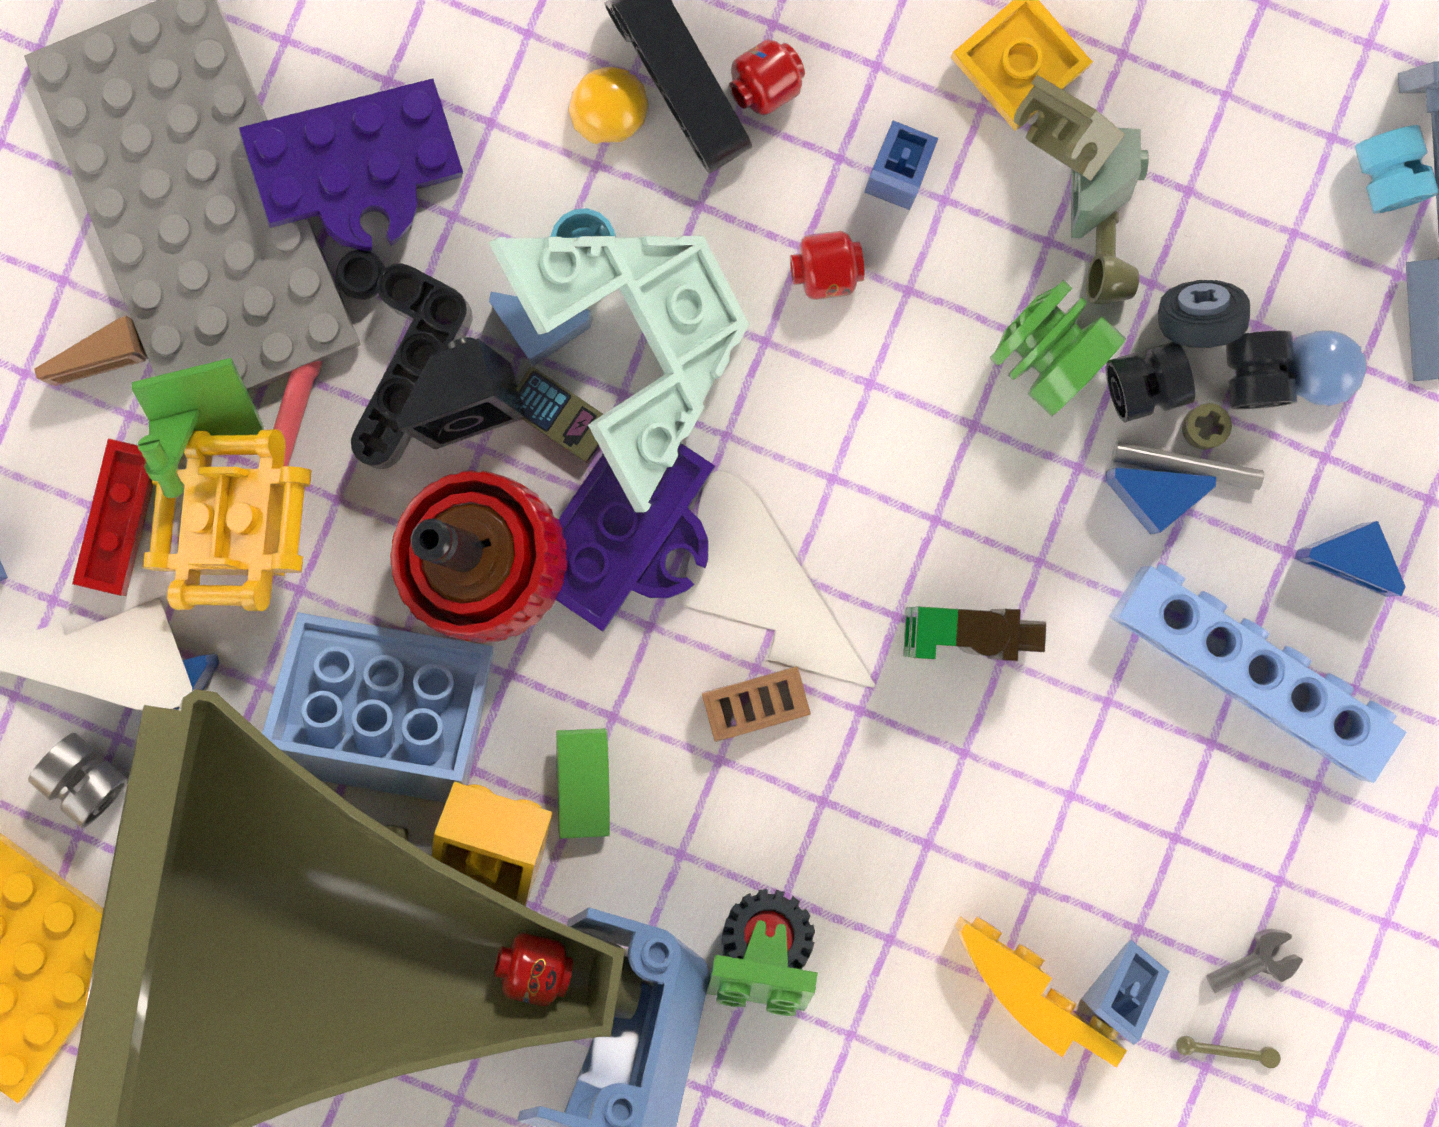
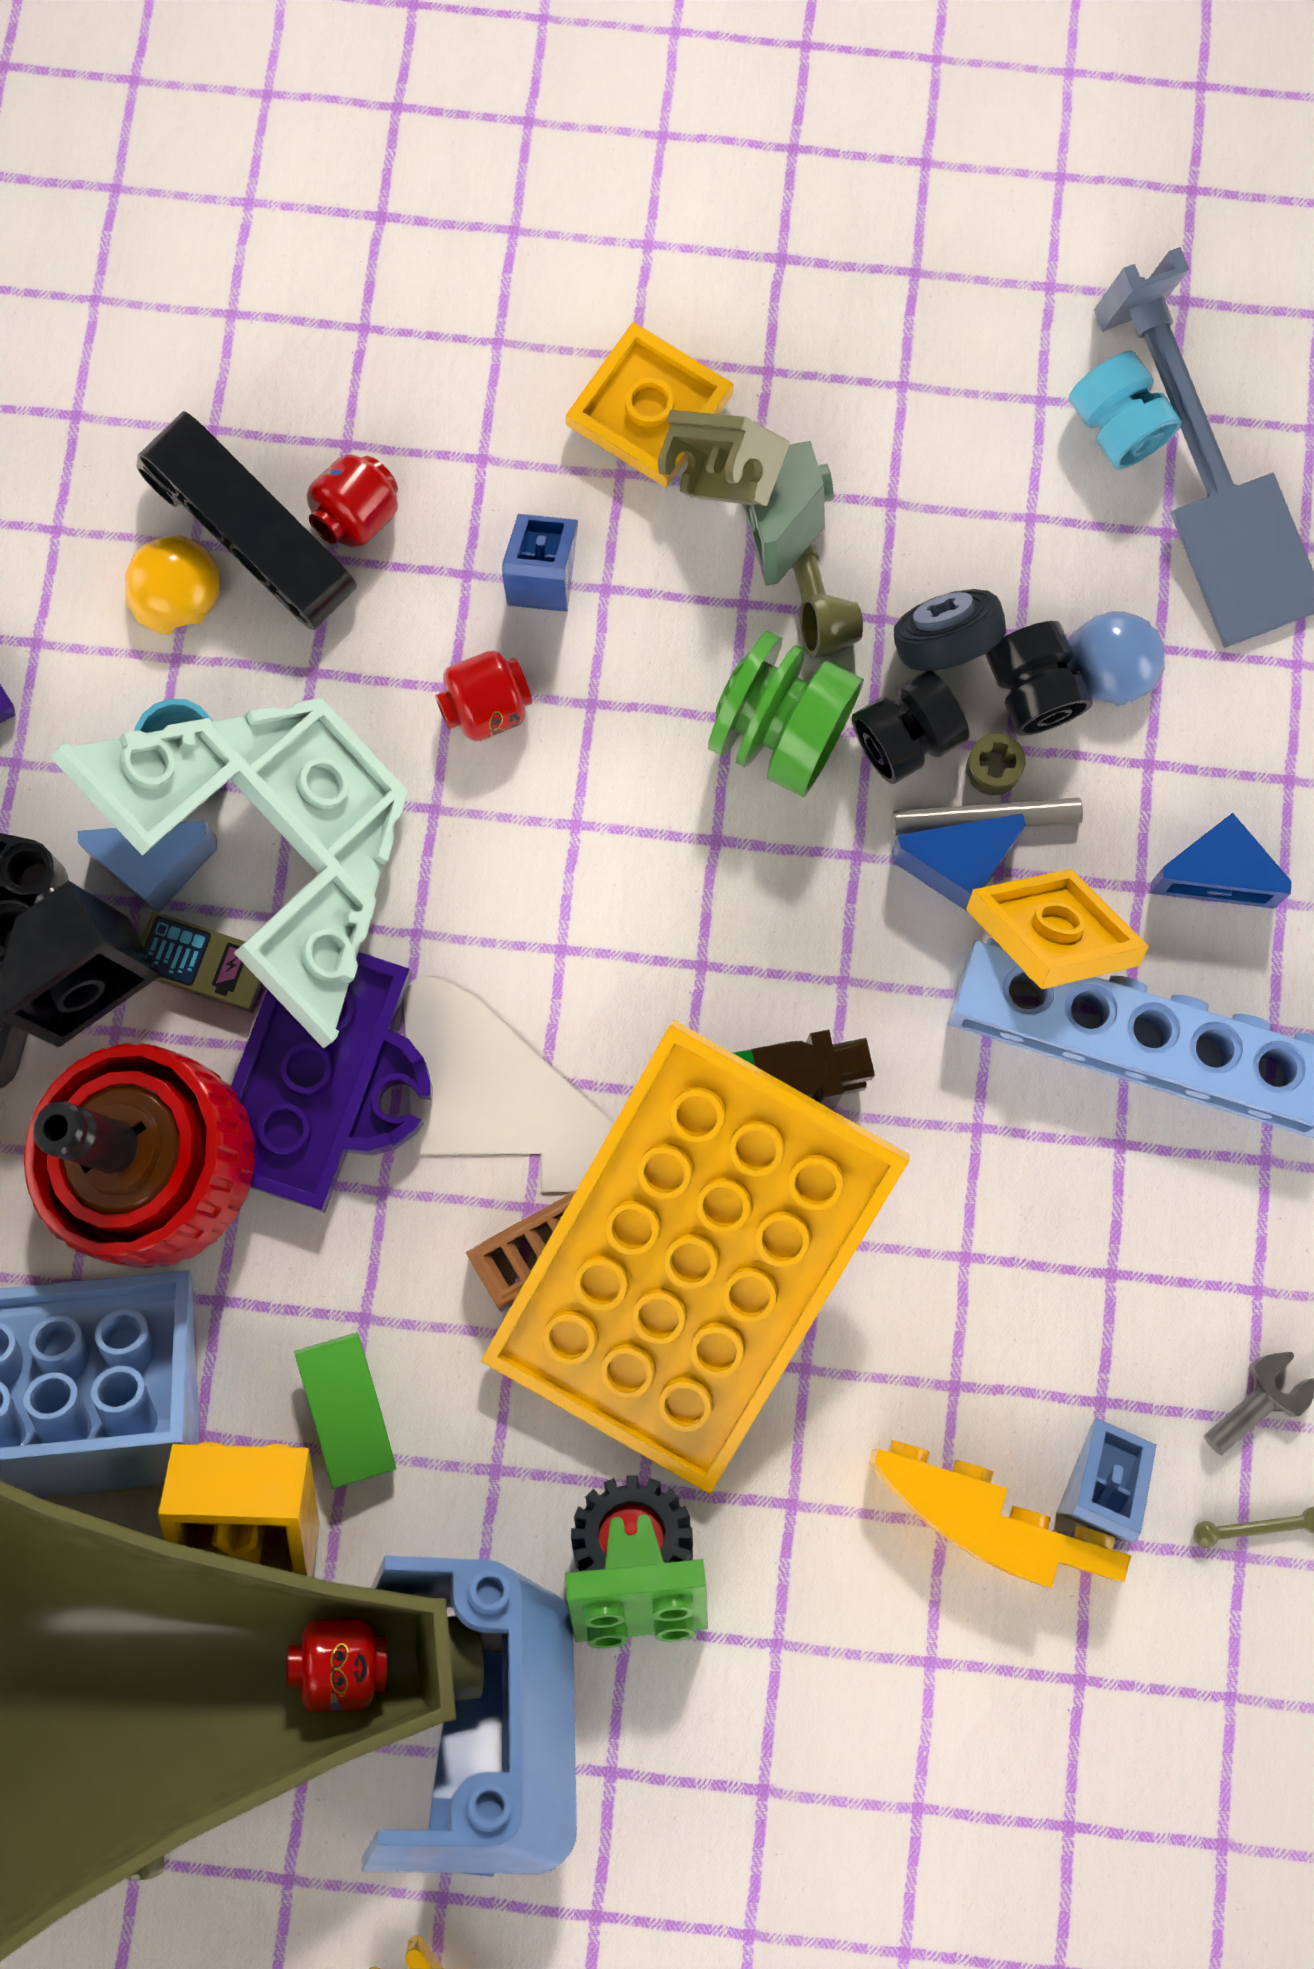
camera: 15 degrees left, 10 degrees down
none -> yellow plate [481,1020,910,1494]
none -> yellow plate [966,869,1148,990]

